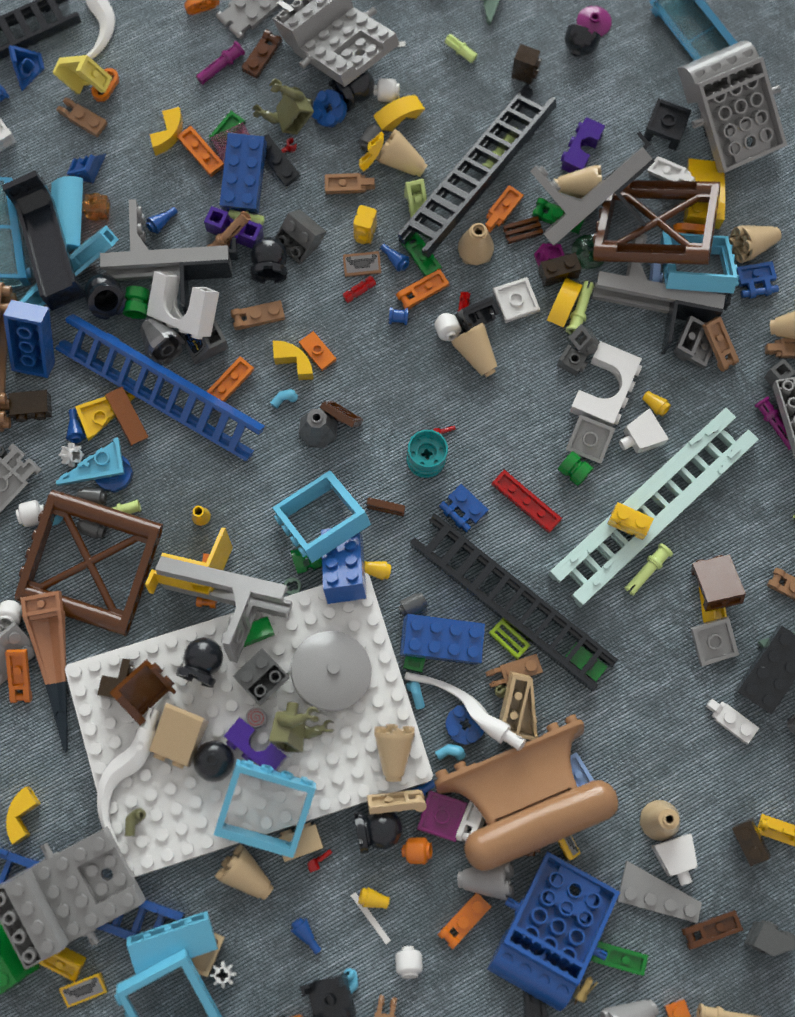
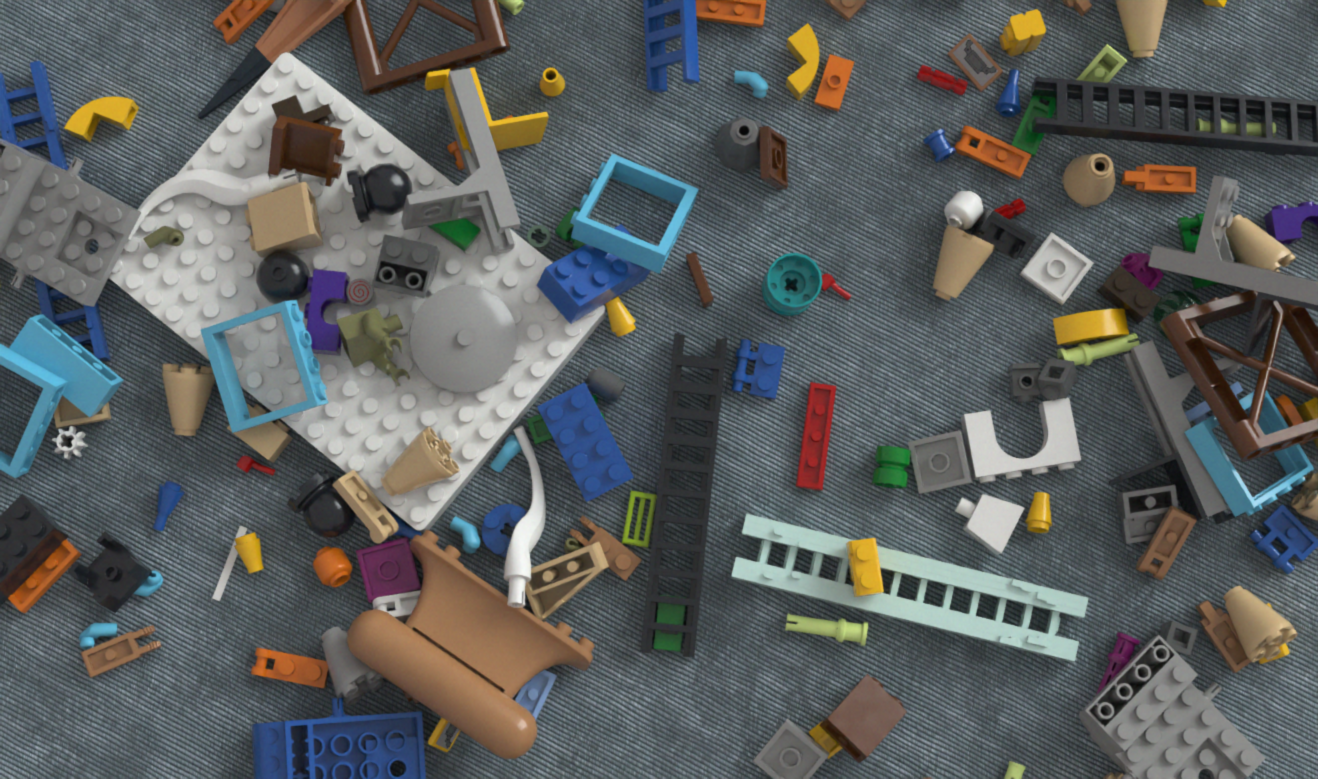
camera: 60 degrees right, 5 degrees up
white head [395,946,423,979] -> none
reddish brown tile [503,216,543,244] -> none

